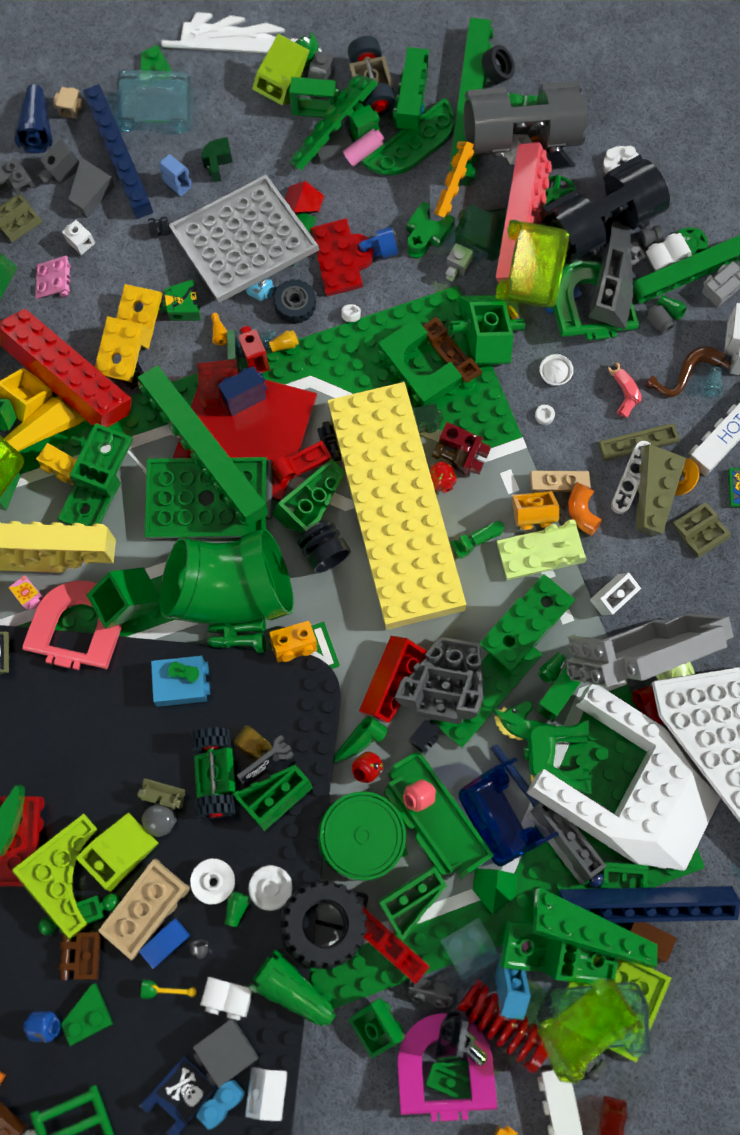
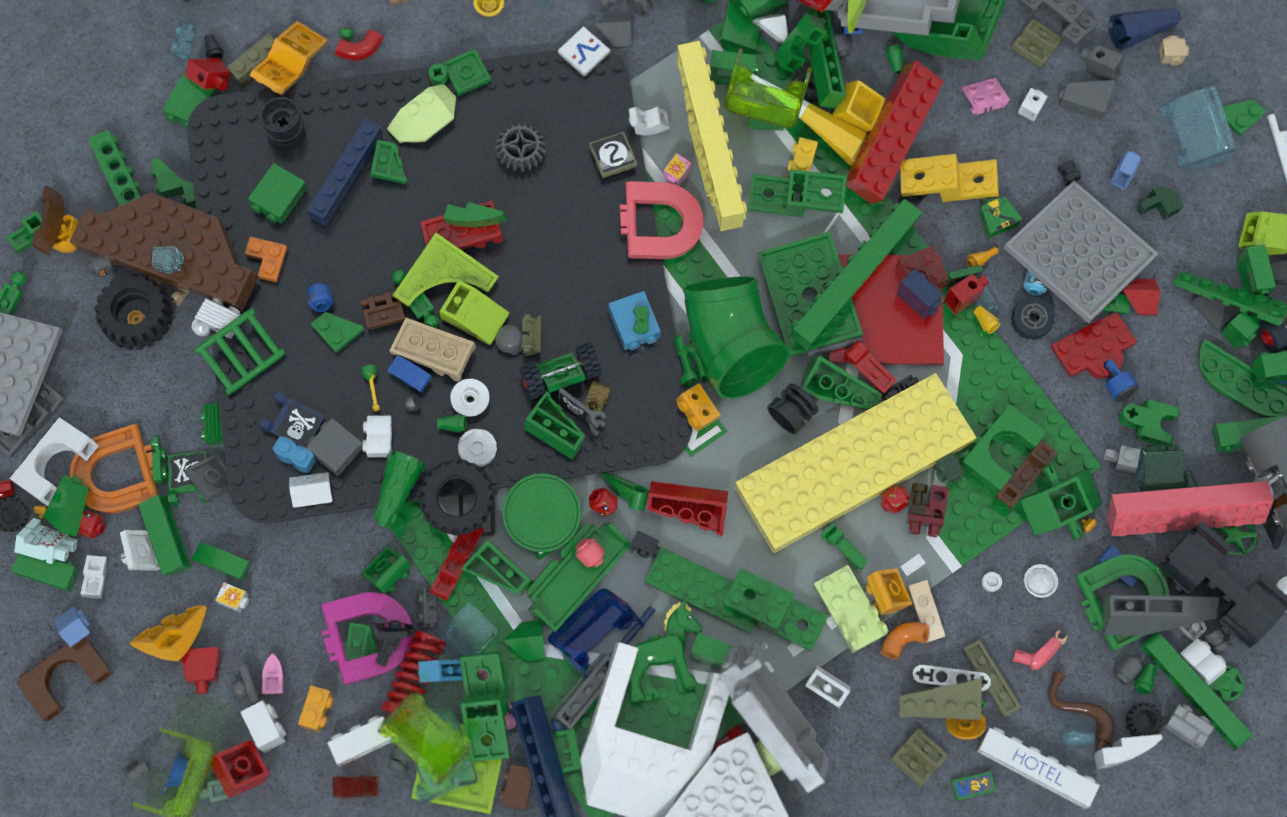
camera: 70 degrees right, 0 degrees up
dark blue brick [83,84,154,220] -> none
green slope [86,567,160,629] -> none
white tile [342,304,361,322] -> none
bright pink brick [343,128,384,167] -> none
dark grey wedge [395,636,483,724] -> none
light orange wing [434,141,474,218] -> none
clear neon green windscreen [495,220,569,308] -> none
green wing [532,888,657,969] -> none
green cone [538,652,567,683] -> none
none -> black tyre [1125,702,1164,737]

